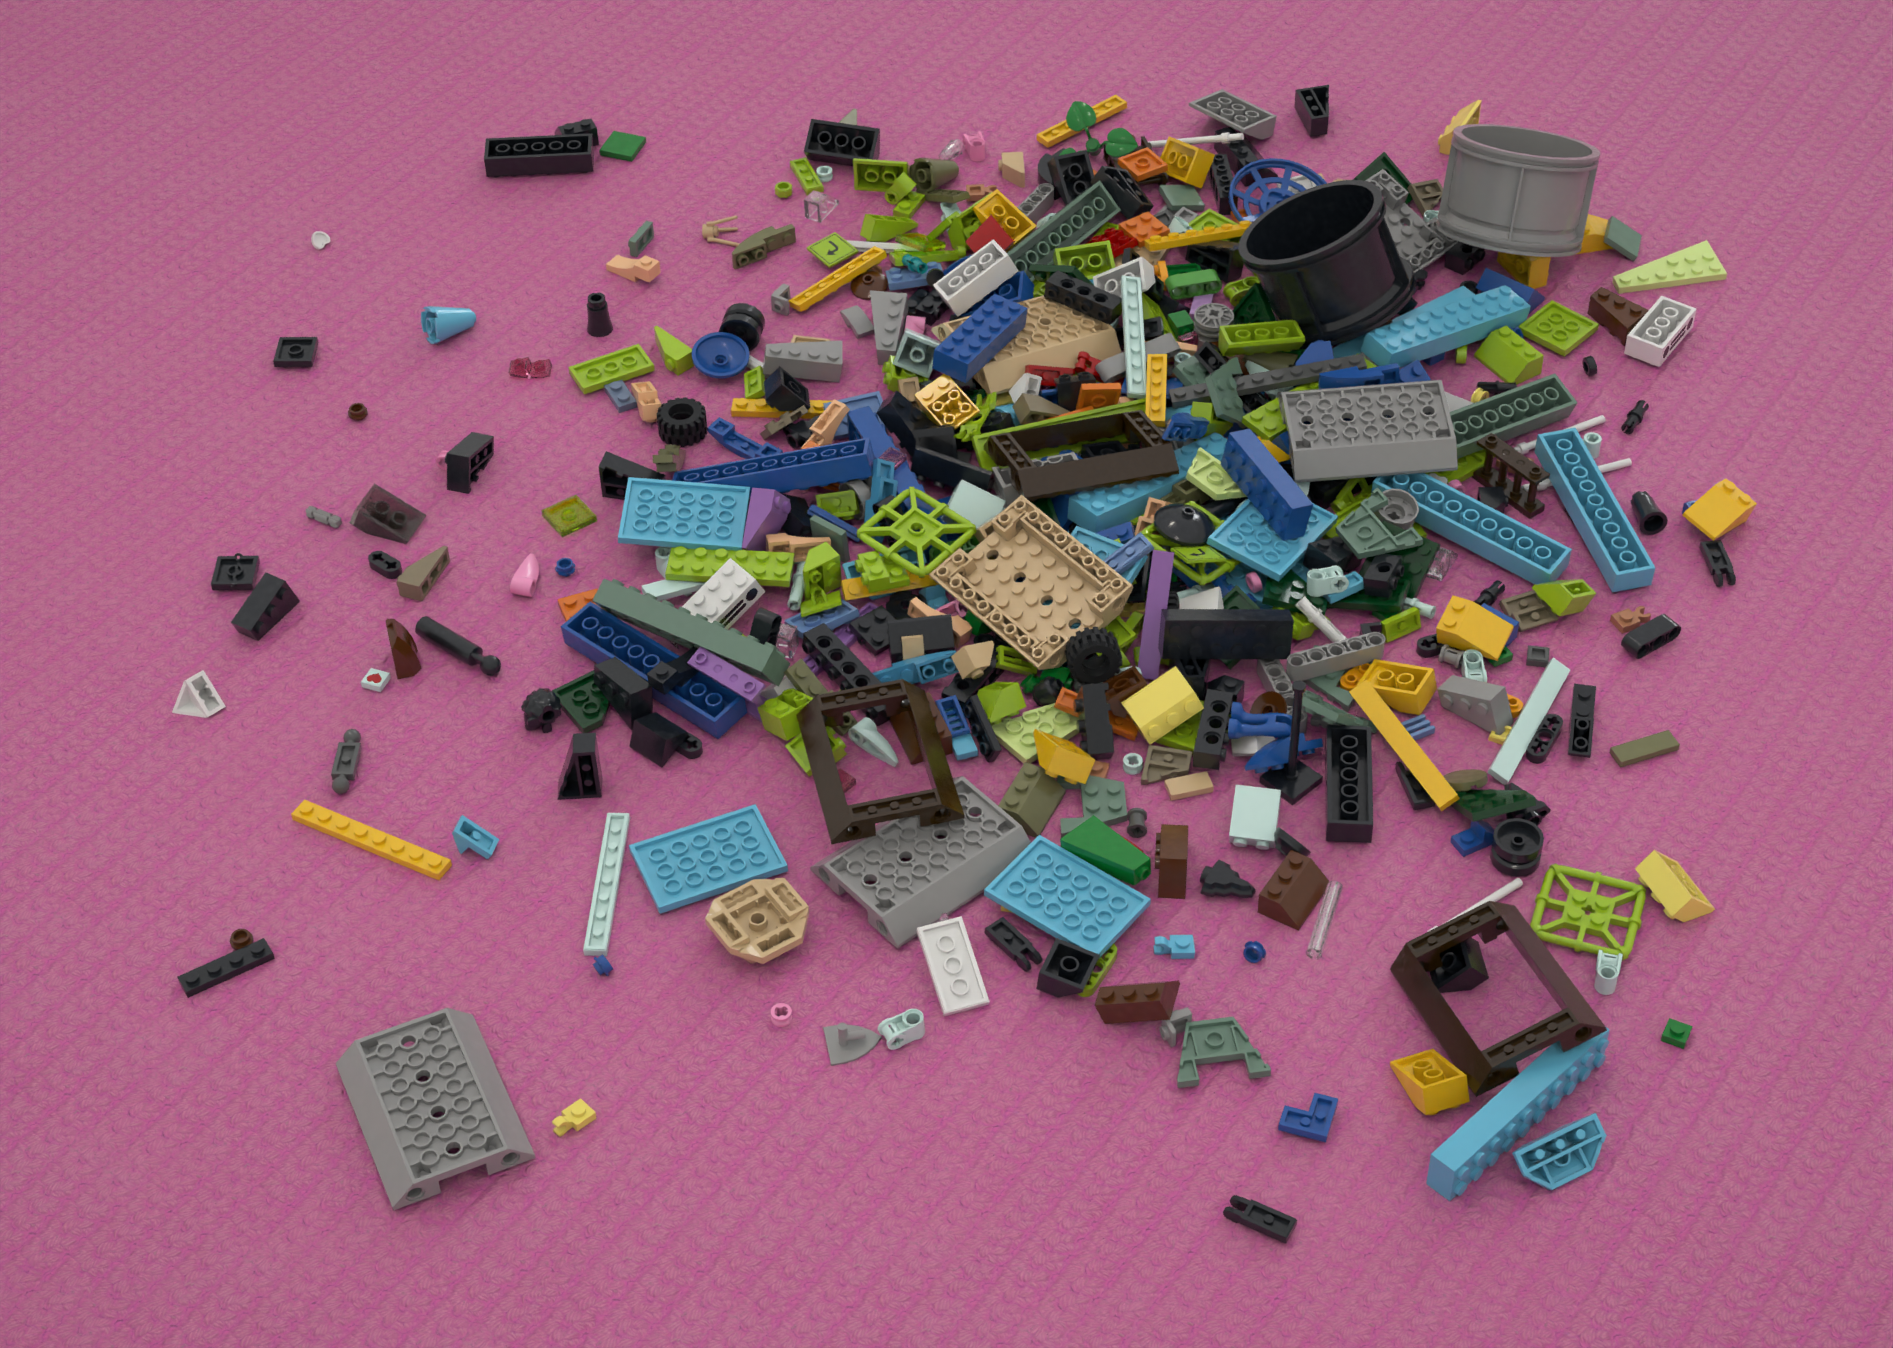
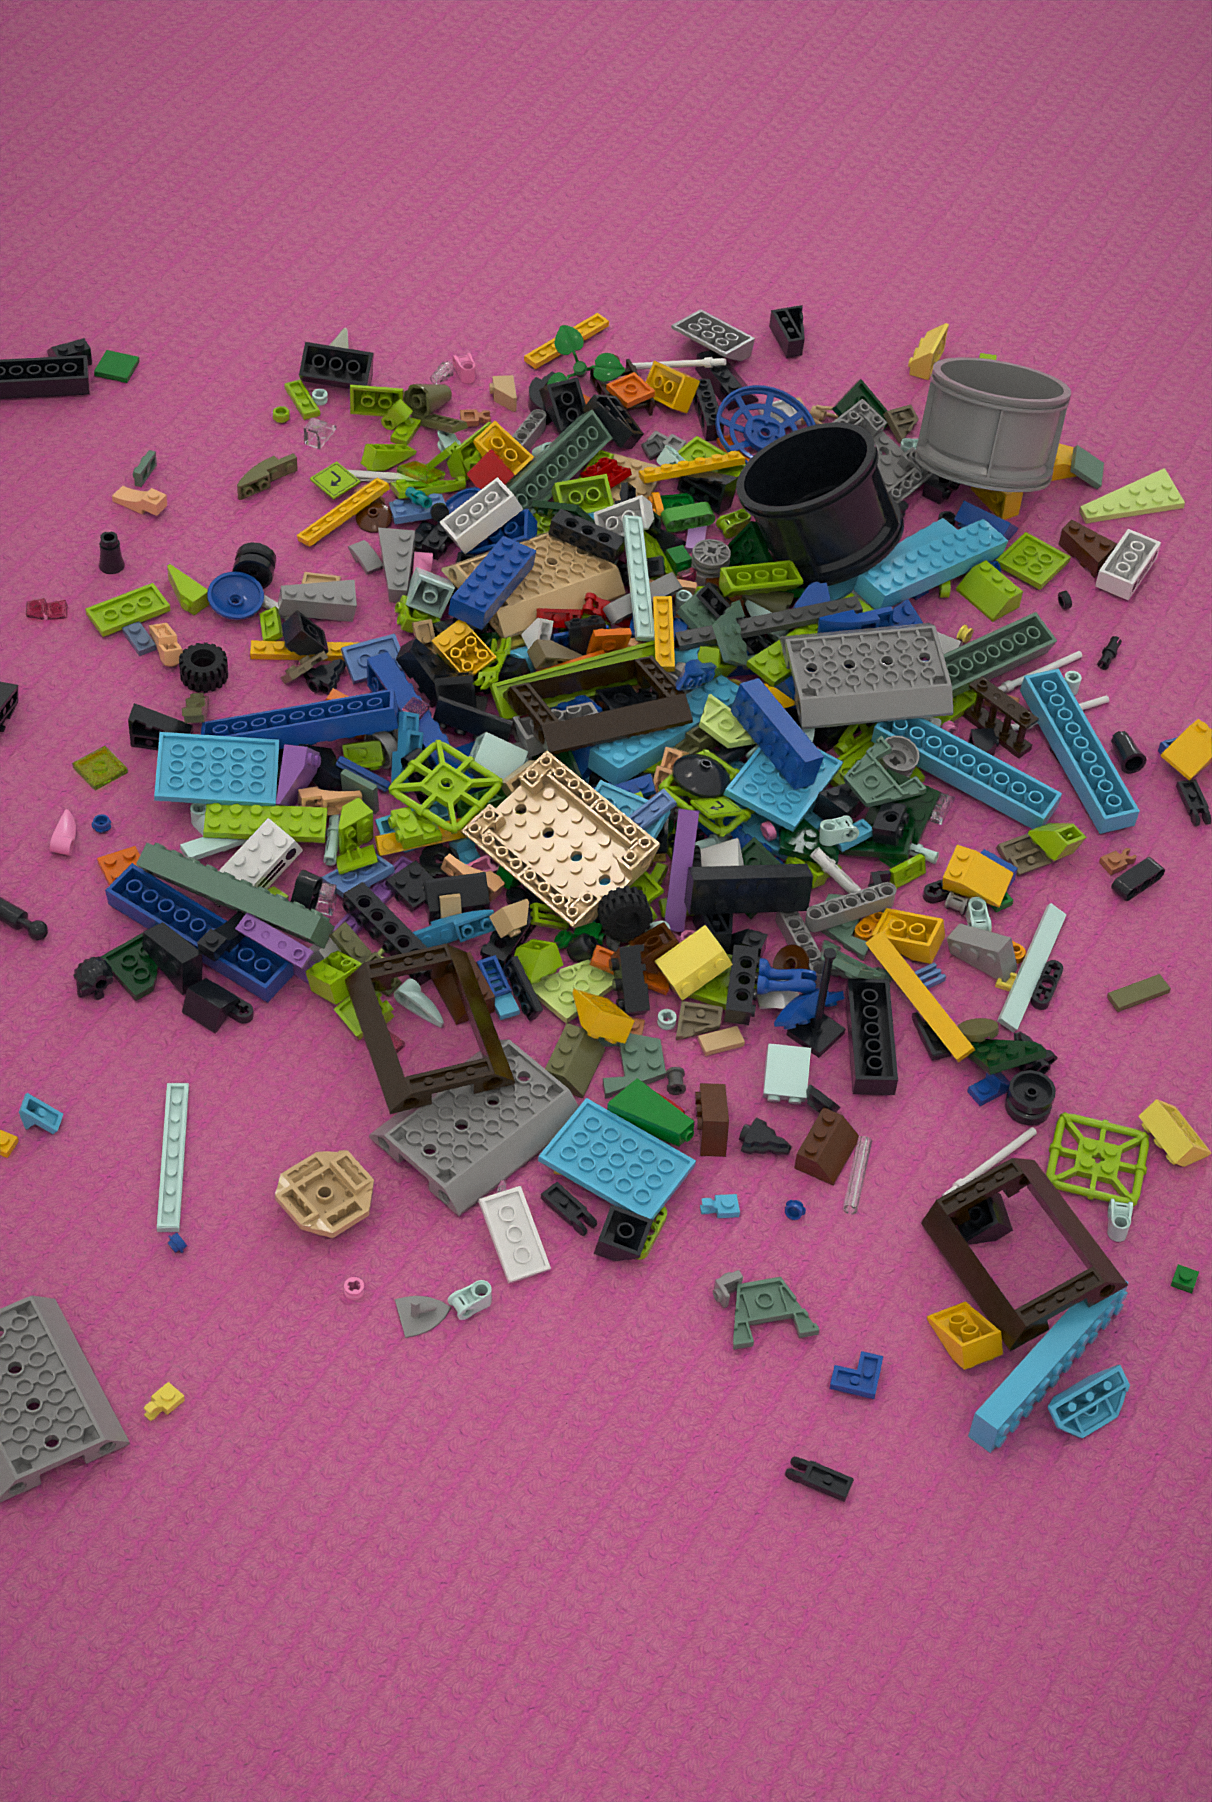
camera: 10 degrees left, 5 degrees up
black wedge [558,733,603,800] -> none
medium azure plate [629,804,788,914] -> none
tan plant [702,215,740,247] -> none
blue slope [707,417,783,459] -> none
light grey bracket [771,284,790,316] -> none
light nougat slope [801,399,850,448] -> none
reddish brown slope [1094,980,1180,1024] -> none
orange plate [1118,211,1170,248] -> none
sand green tile [1158,185,1205,211] -> none
black pin [1473,580,1505,606] -> none
black axle [1476,380,1517,395] -> none
dark grey tile [1526,645,1550,668] -> none
black slope [1568,683,1596,758] -> none

